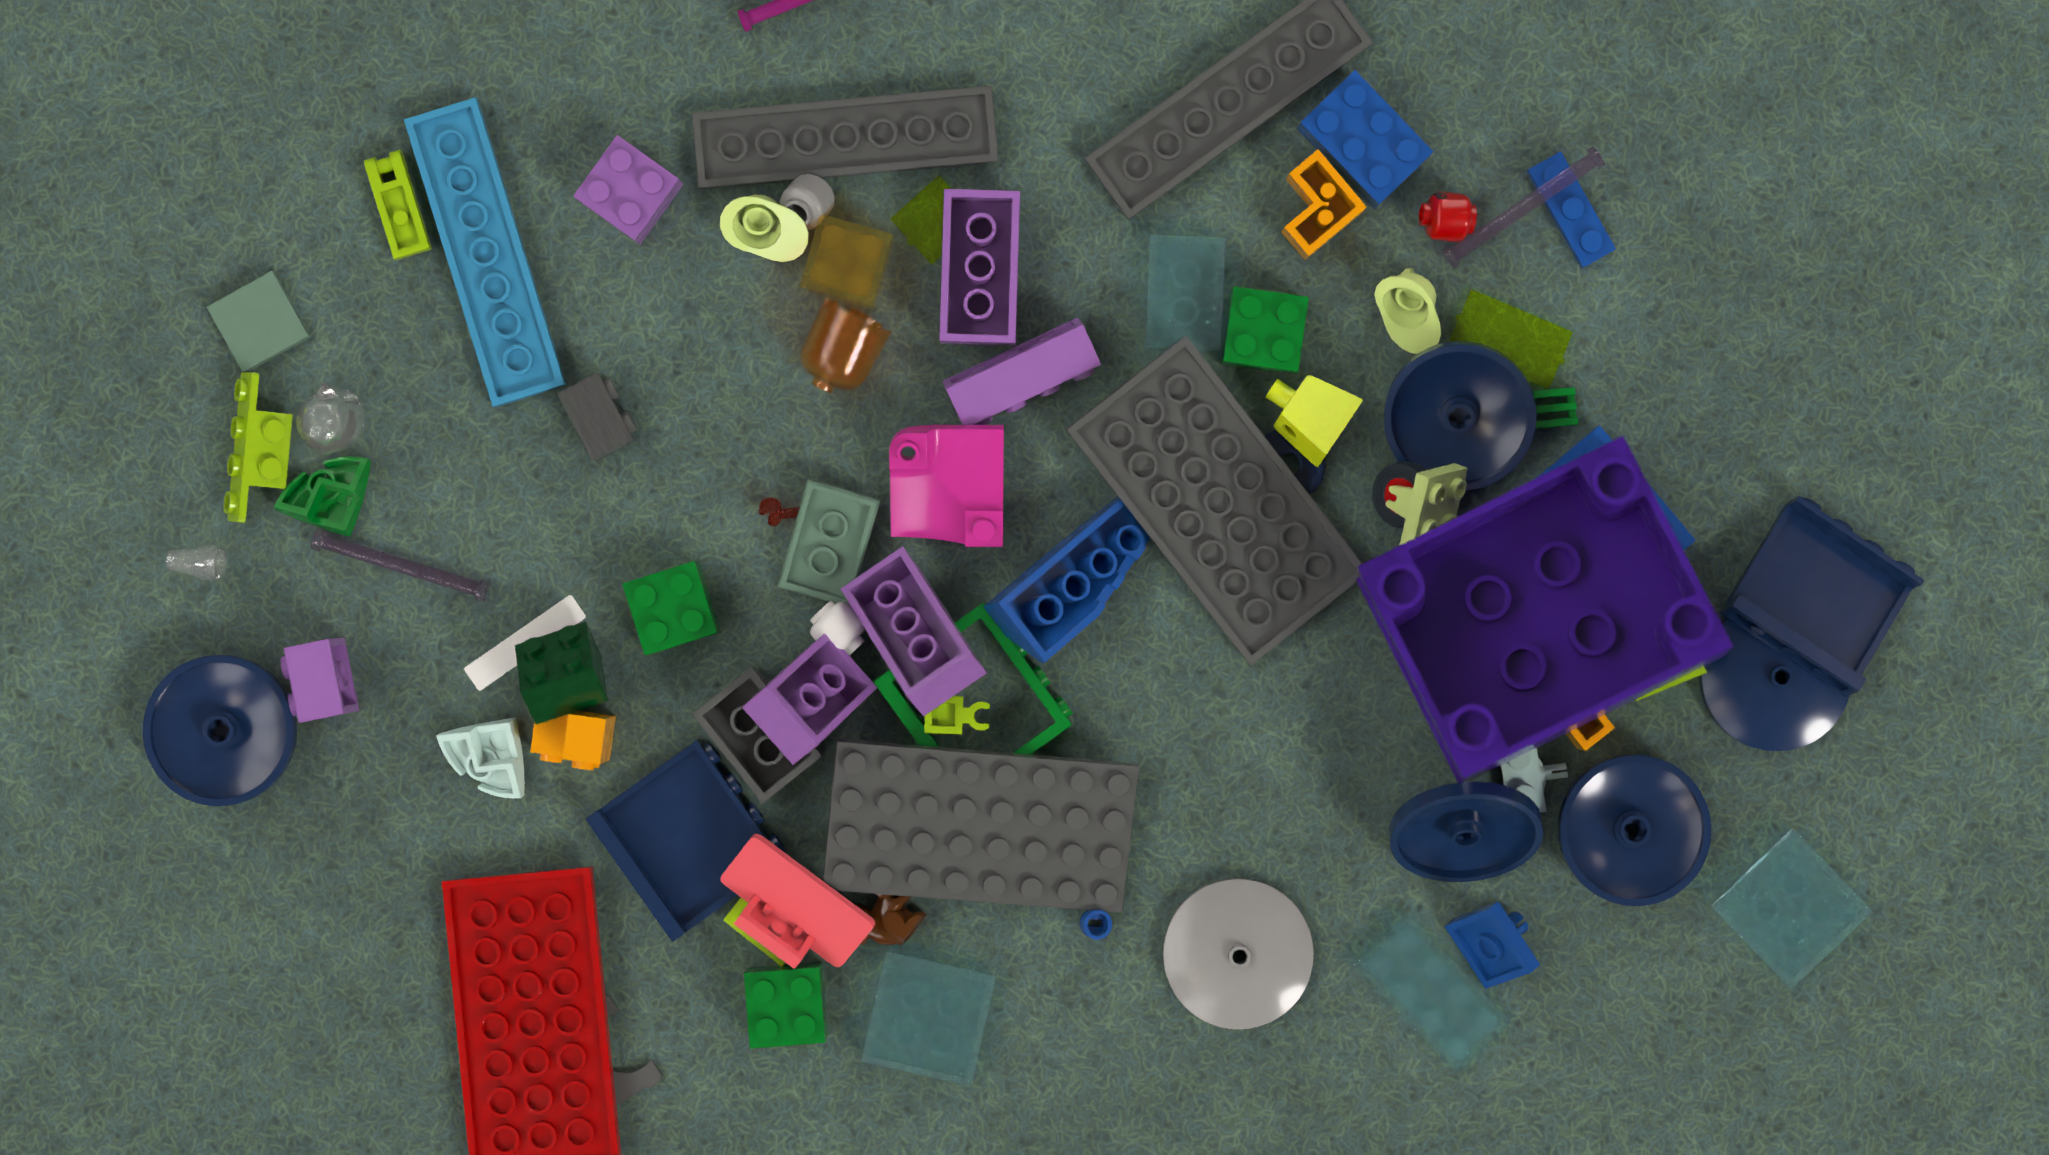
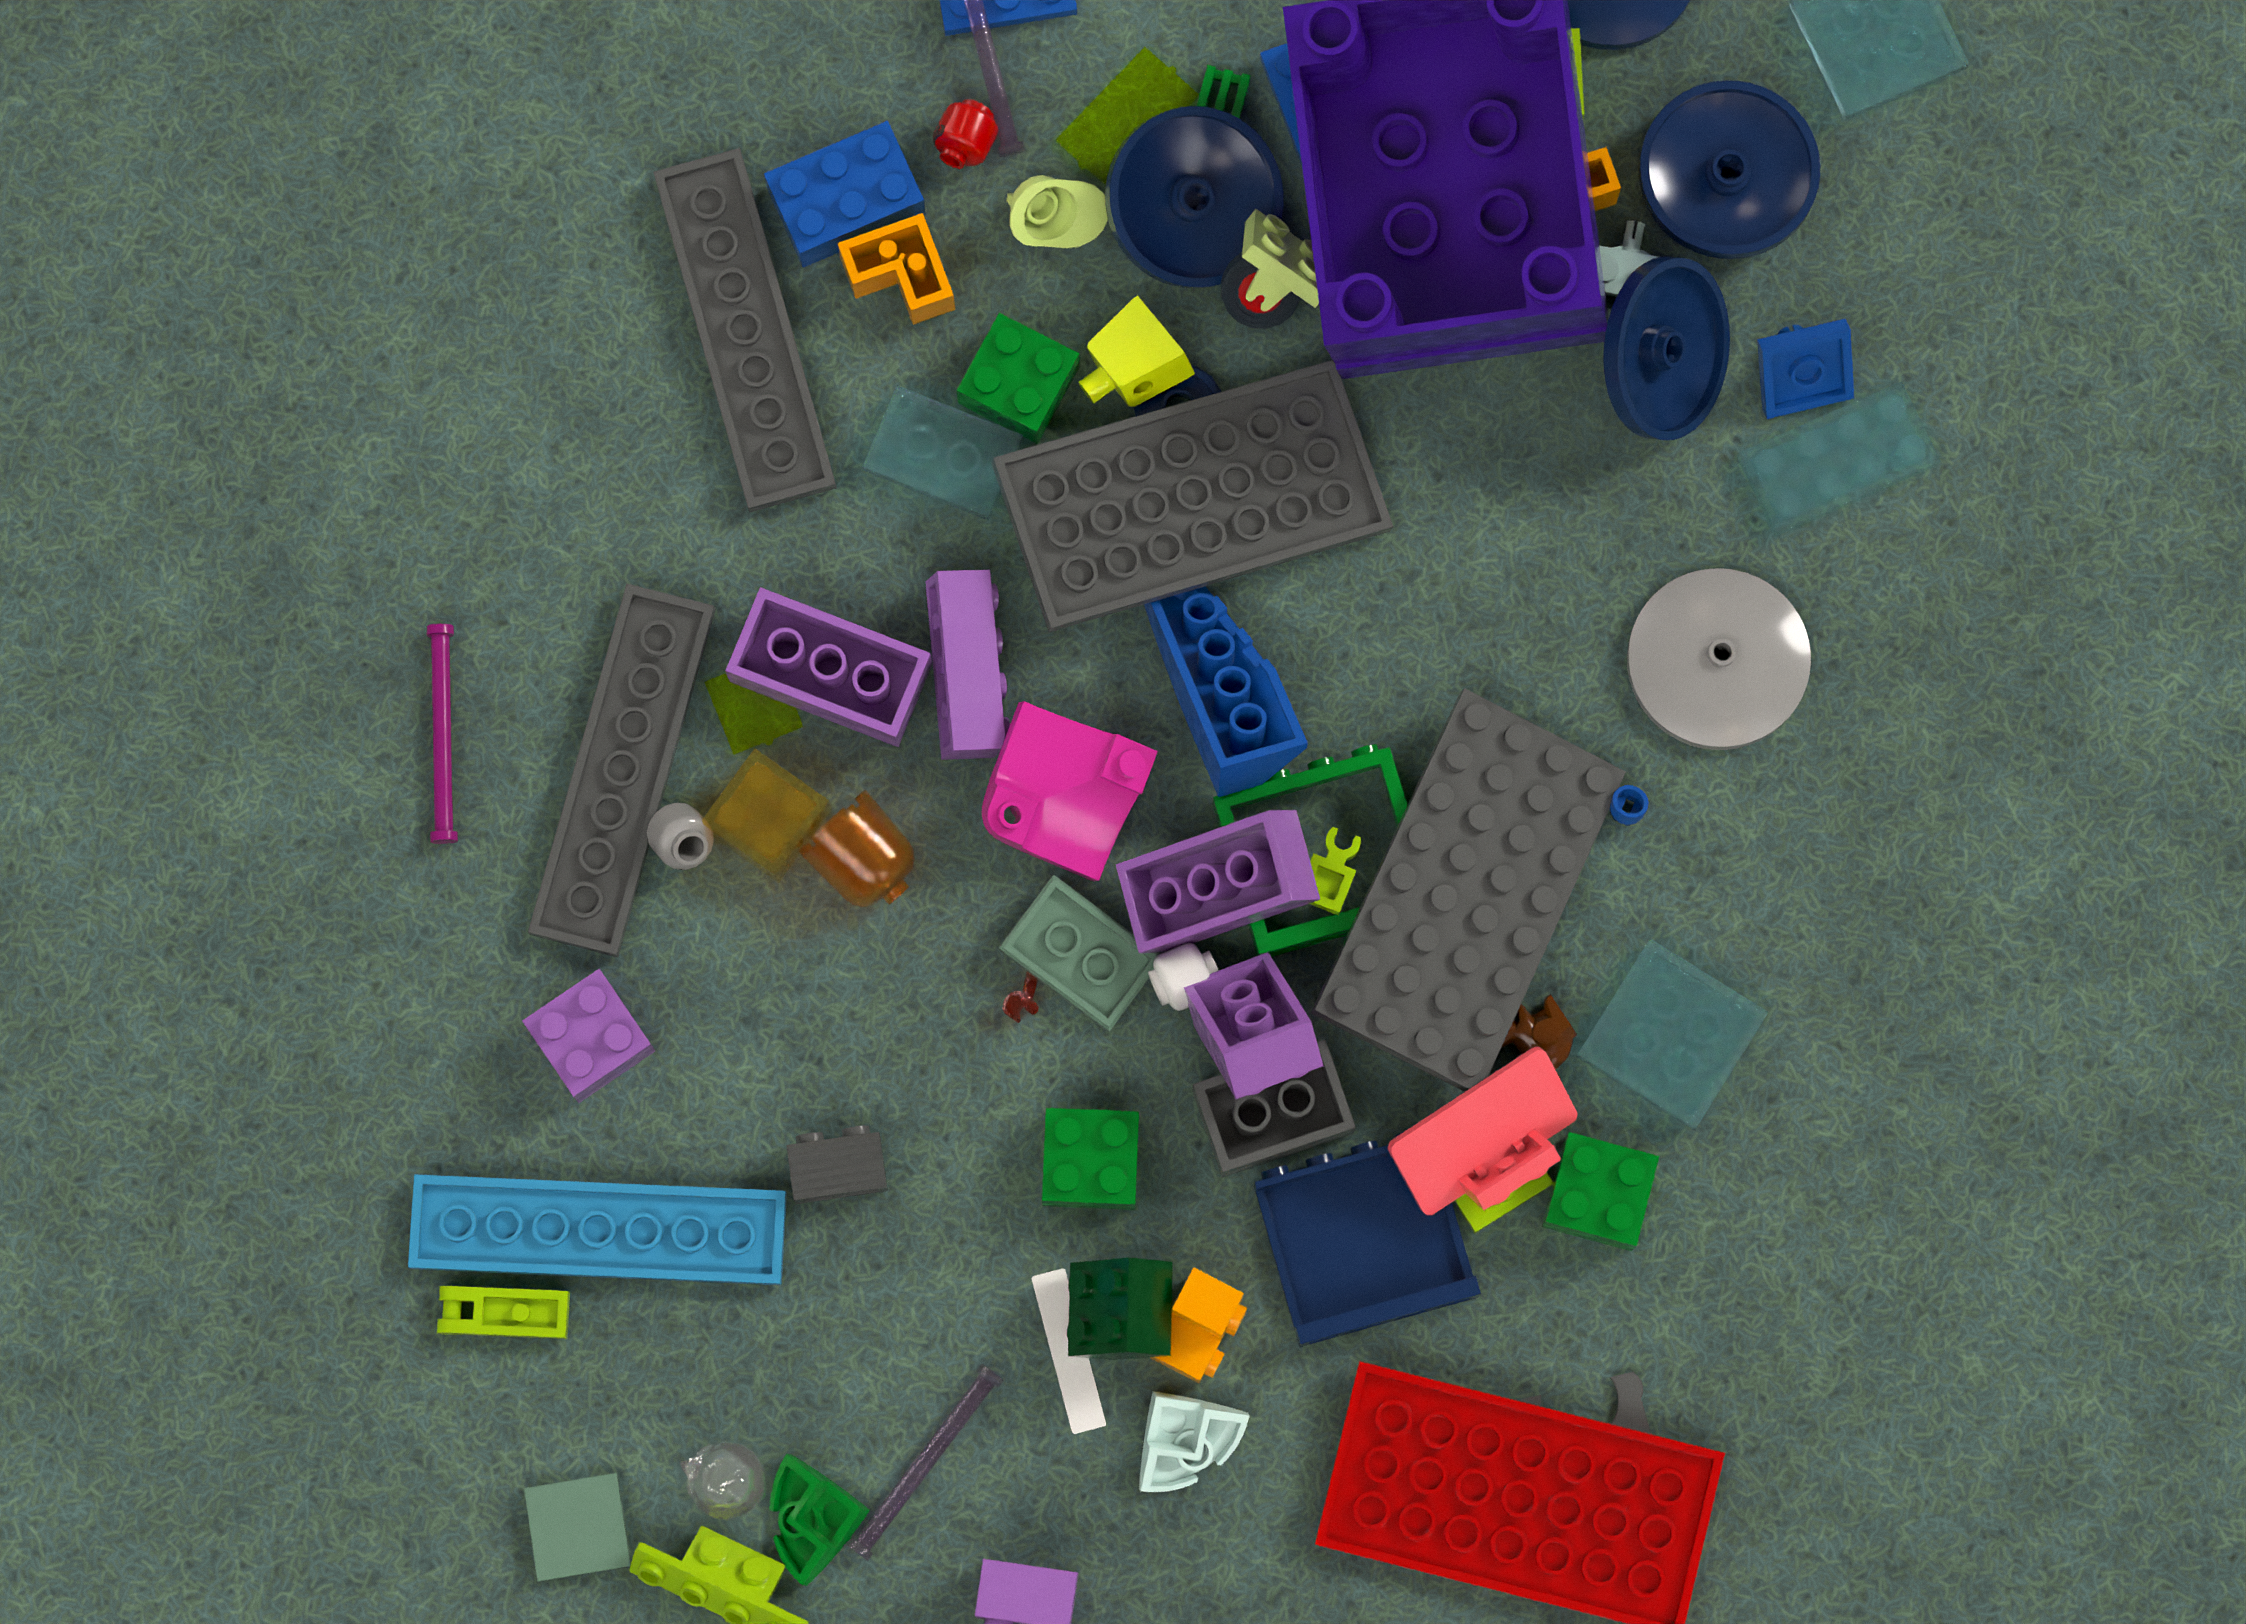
camera: 70 degrees left, 10 degrees down
yellowish green piece [720,194,809,262] -> none

